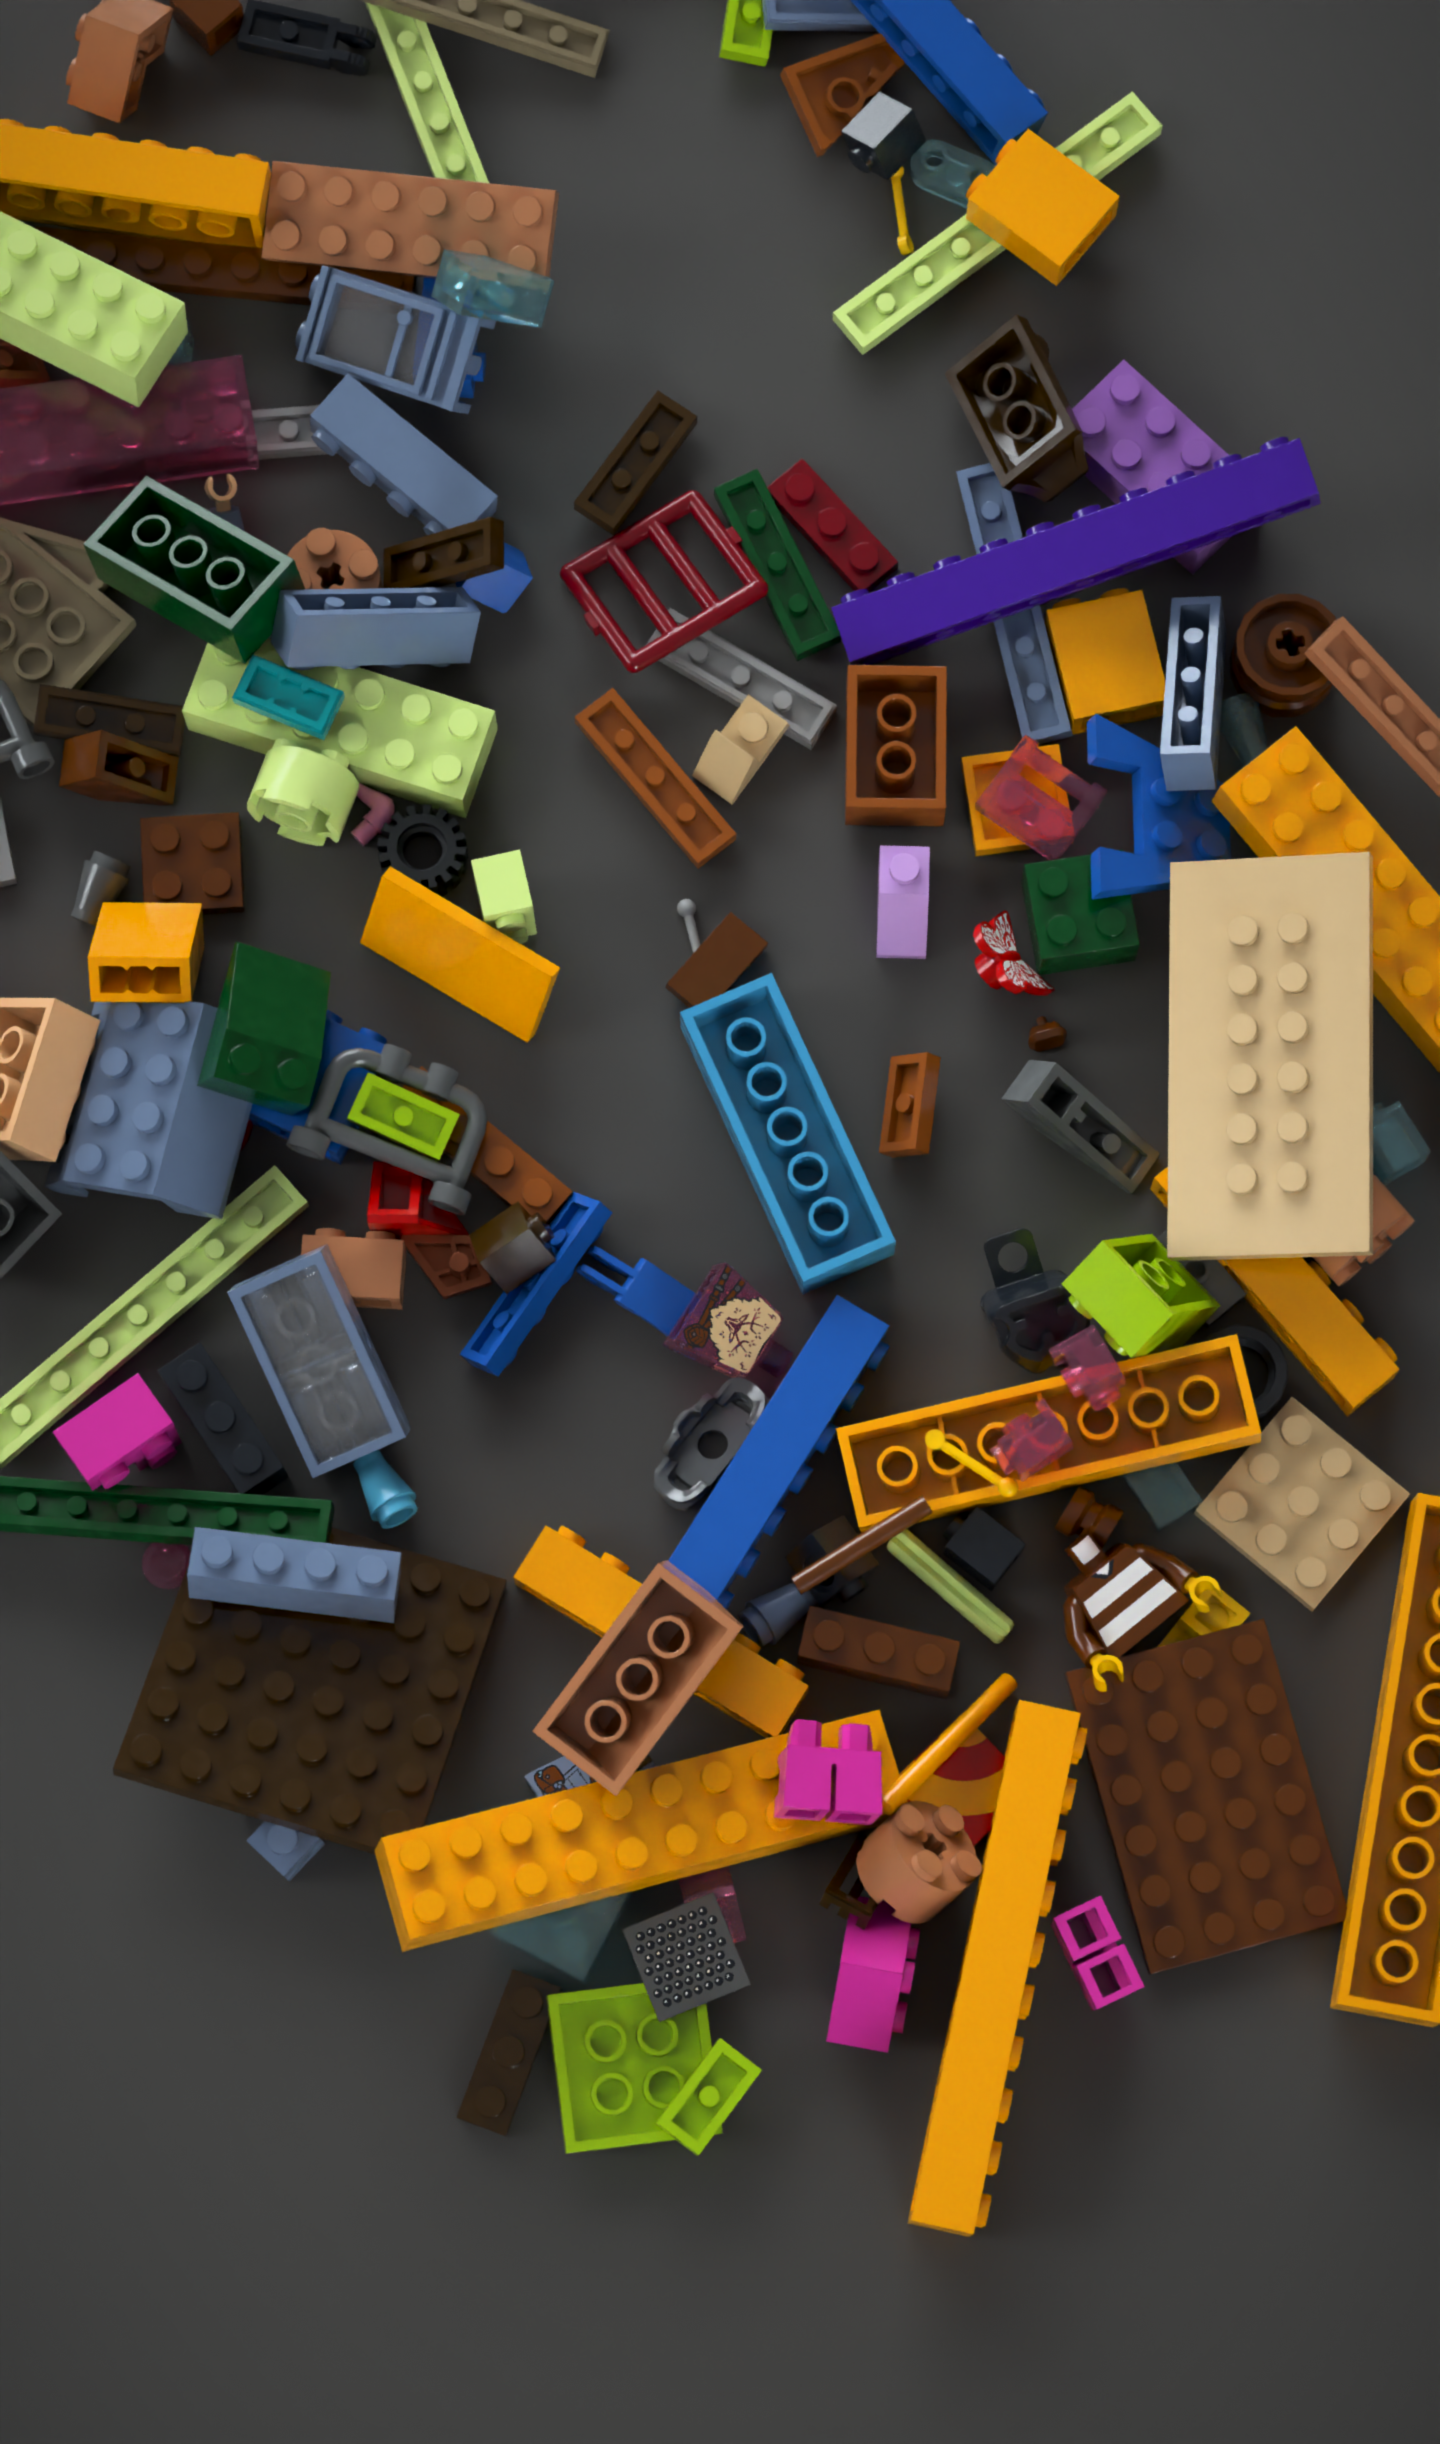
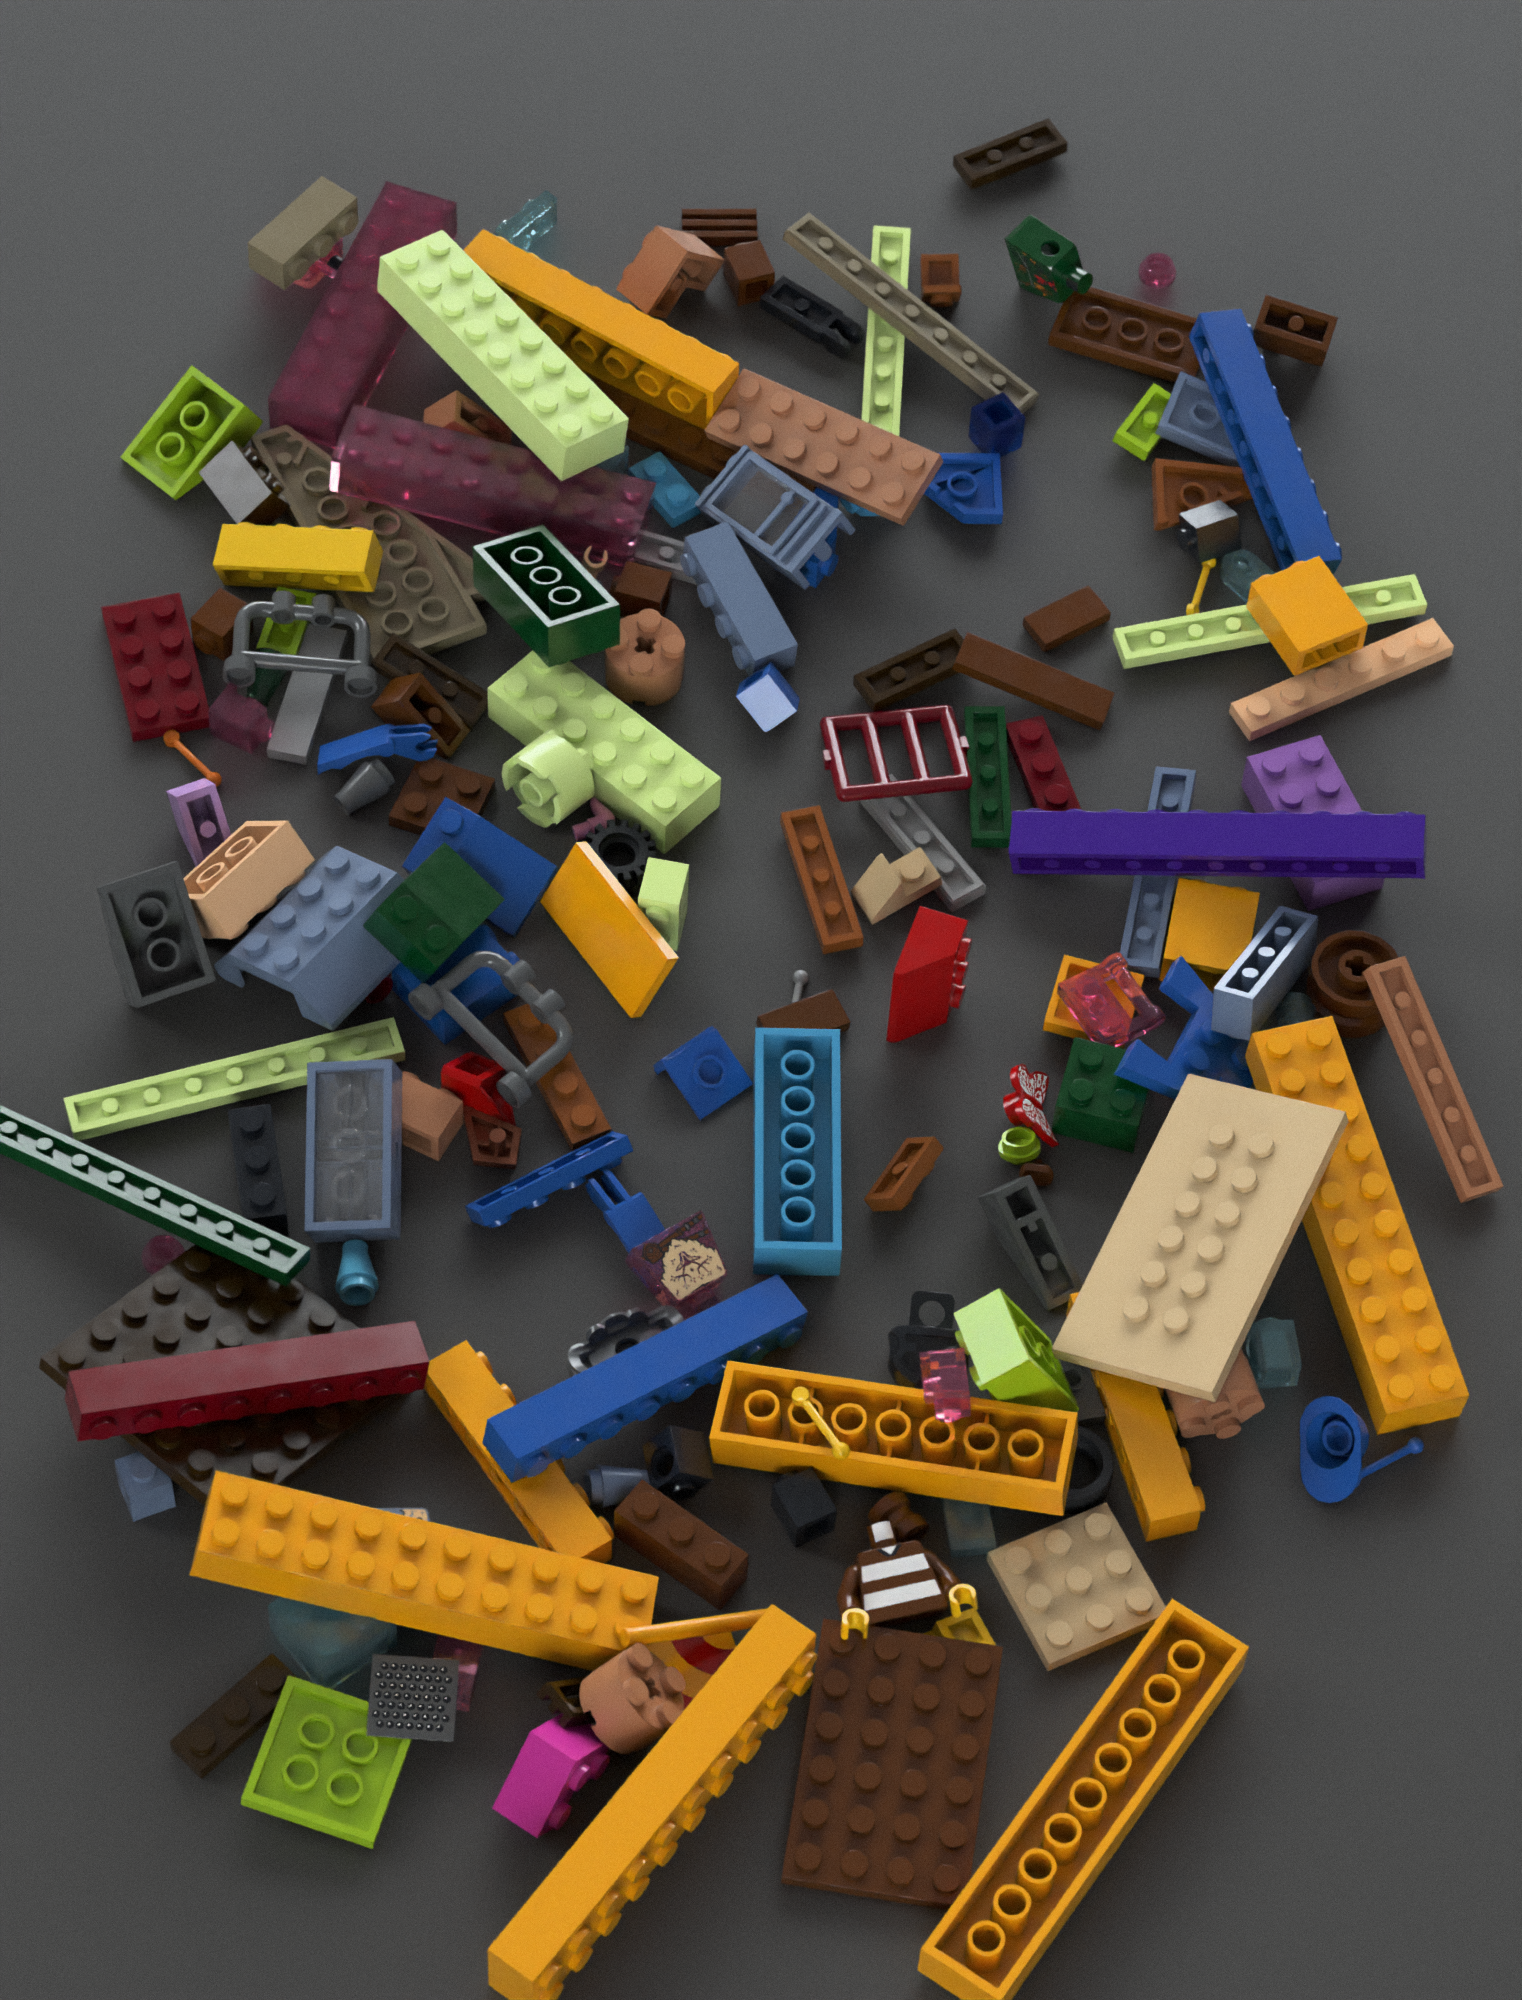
camera: 20 degrees right, 20 degrees down
dark pink brick [53,1373,182,1491] -> none
light orange brick [88,902,204,1003] -> none
sand blue brick [187,1527,401,1623] -> none
teal plate [232,654,345,740] -> none
sand blue brick [270,587,481,670] -> none
lime plate [346,1072,460,1161] -> none
dark brown plate [383,517,504,588] -> none
clear light blue slope [431,249,554,327] -> none
dark brown brick [469,1201,556,1294] -> none
nougat slope [532,1560,744,1796] -> none
lime plate [655,2038,762,2156] -> none
dark pink hips [774,1719,882,1825] -> none
reddish brown bar [790,1495,933,1595] -> none
dark orange brick [845,665,947,826] -> none
lavender slope [876,845,930,959] -> none
yellowish green axle [887,1529,1014,1644] -> none
dark brown slope [944,314,1089,503] -> none
clear pink brick [989,1398,1074,1482] -> none
dark pink hips [1051,1895,1145,2011] -> none
none -> dark red brick [65,1321,430,1442]
none -> blue arm [317,723,438,775]
none -> blue slope [402,797,558,938]
none -> reddish brown brick [609,561,672,617]
none -> dark azure plate [628,451,701,528]
none -> blue piece [653,1025,753,1120]
none -> red slope [886,906,972,1043]
none -> blue plate [924,453,1003,524]
none -> reddish brown tile [952,632,1115,730]
none -> clear blue brick [968,392,1026,458]
none -> lime plate [998,1127,1041,1165]
none -> reddish brown tile [1022,585,1111,653]
none -> light nougat plate [1229,618,1454,741]

